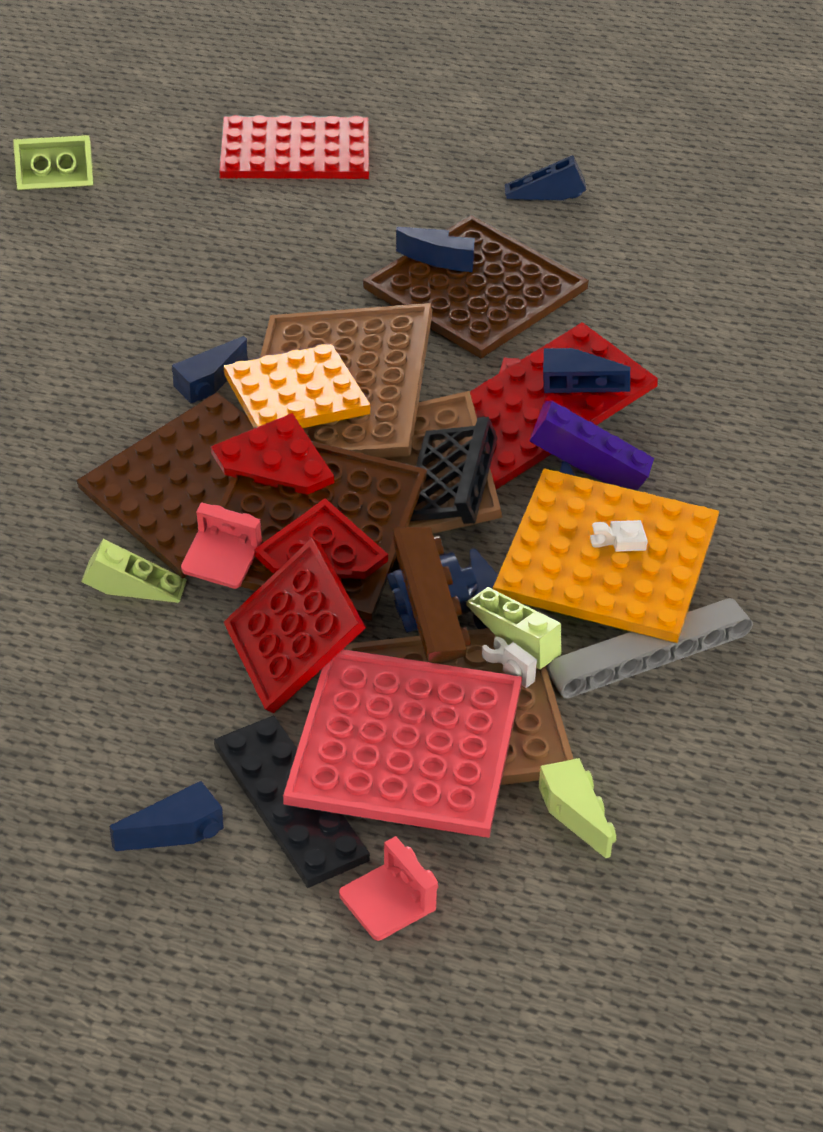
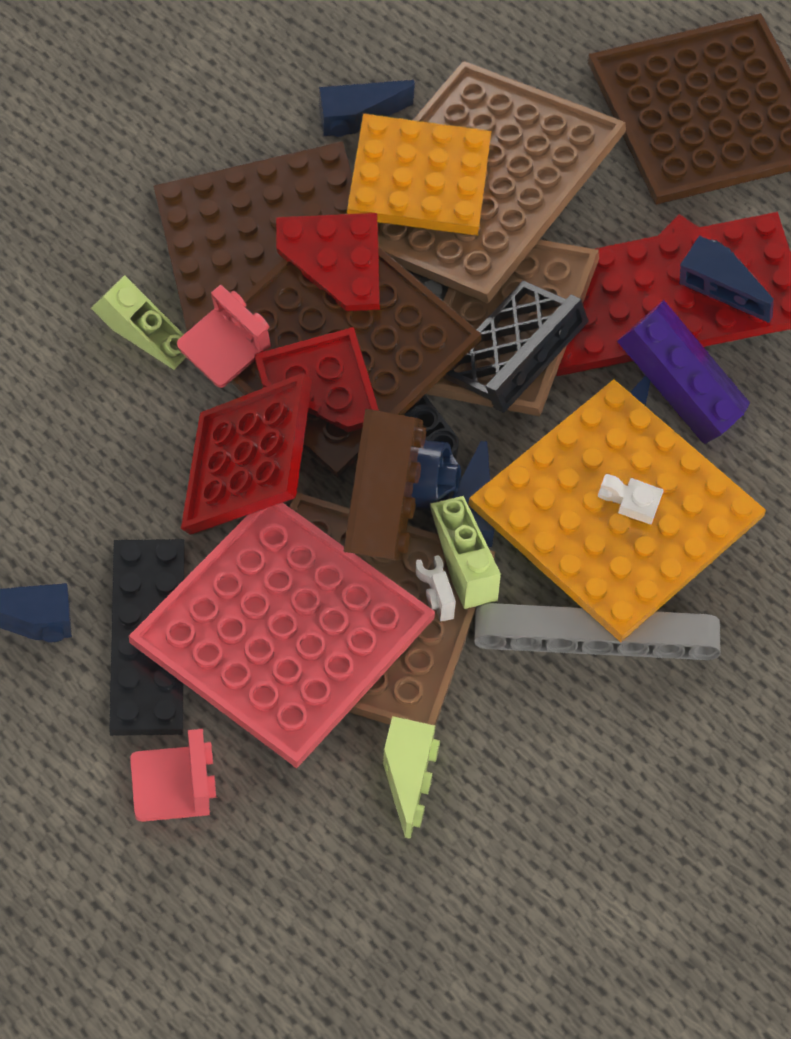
camera: 25 degrees right, 15 degrees up
dark blue slope [396,226,475,272] -> none

